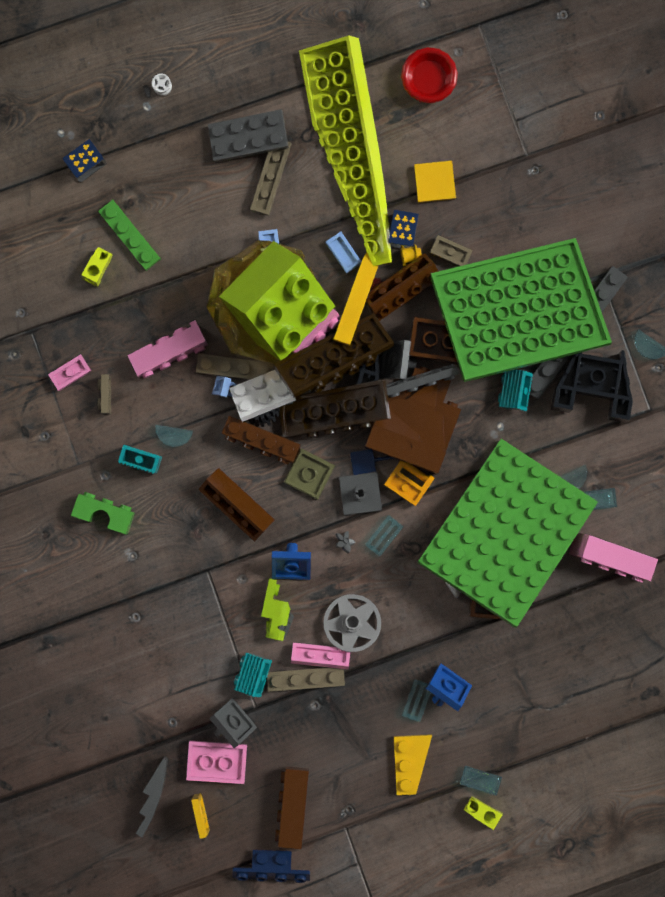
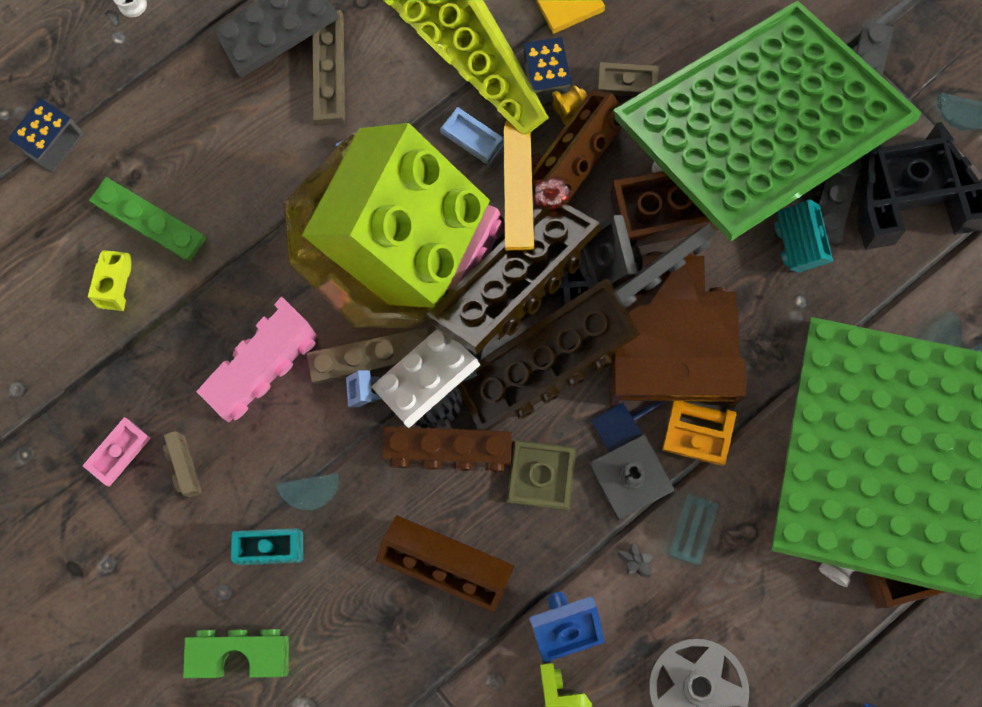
camera: 15 degrees left, 10 degrees down
none -> clear red plant [533,176,571,209]

